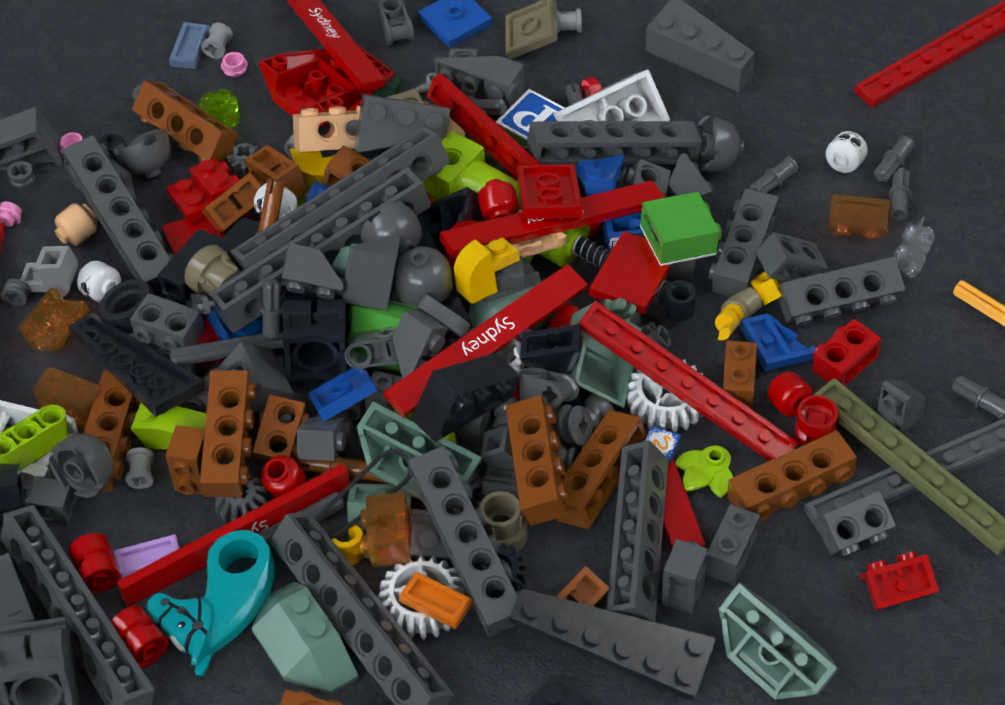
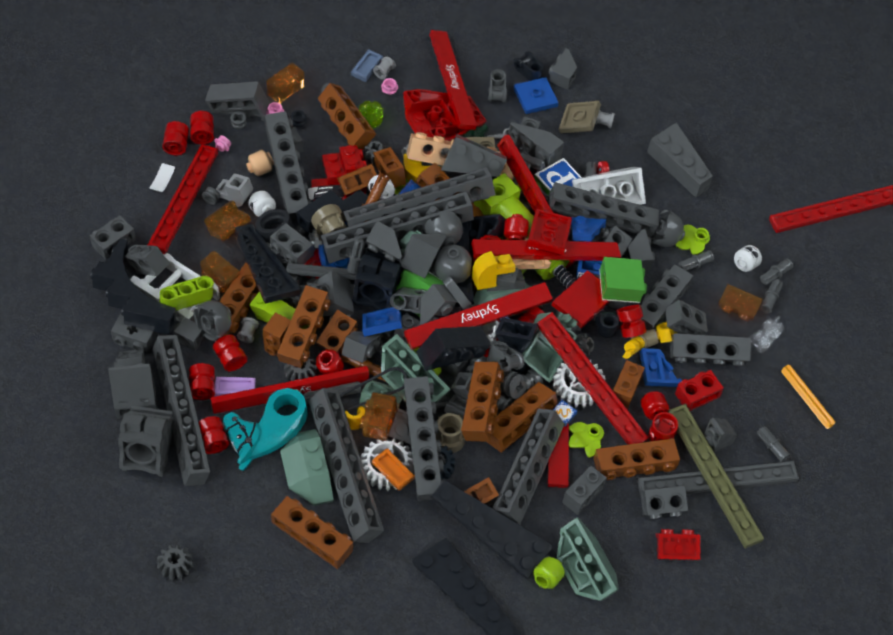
camera: 10 degrees right, 5 degrees up
dark grey cylinder [112,128,171,179] -> none
dark grey brick [662,539,708,615] -> none
none -> red wheel [213,334,248,372]
none -> clear orange brick [266,62,305,103]
none -> sticker [308,185,344,200]
none -> lime head [533,557,565,589]
none -> red wheel [617,305,647,338]
none -> lime plate [675,225,710,255]

